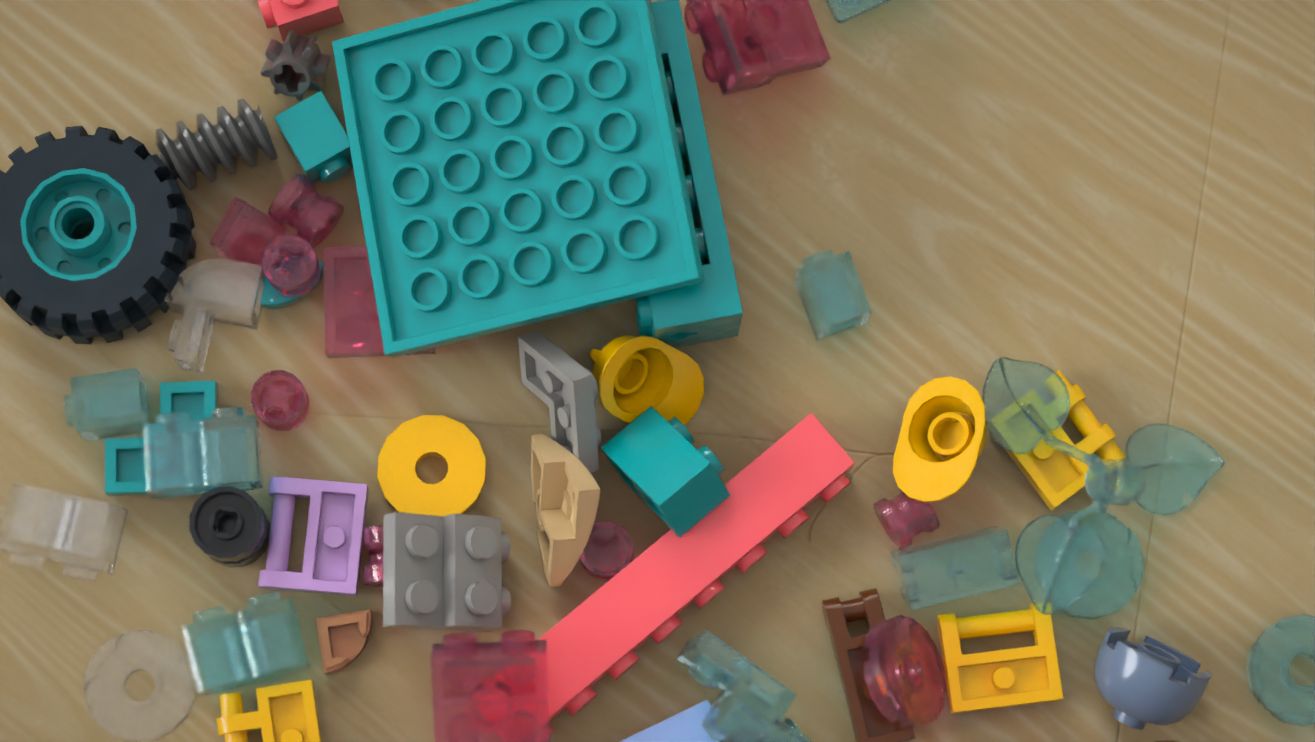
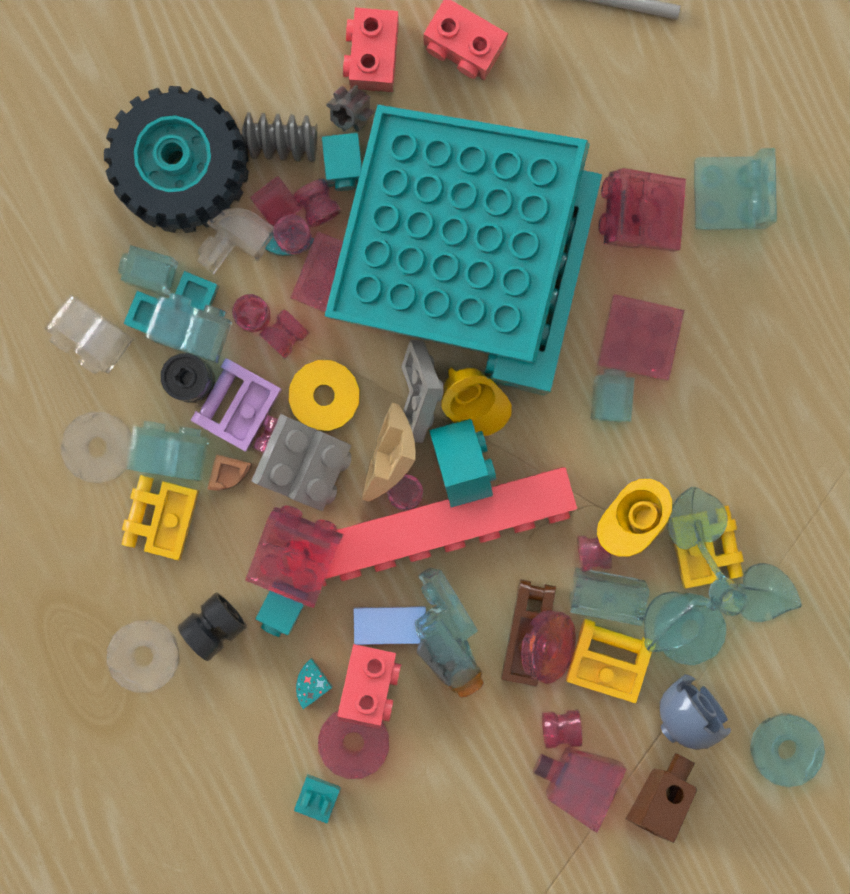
camera: 30 degrees right, 10 degrees up
none -> clear pink wheel [259,309,310,359]
none -> clear pink plate [597,294,685,381]

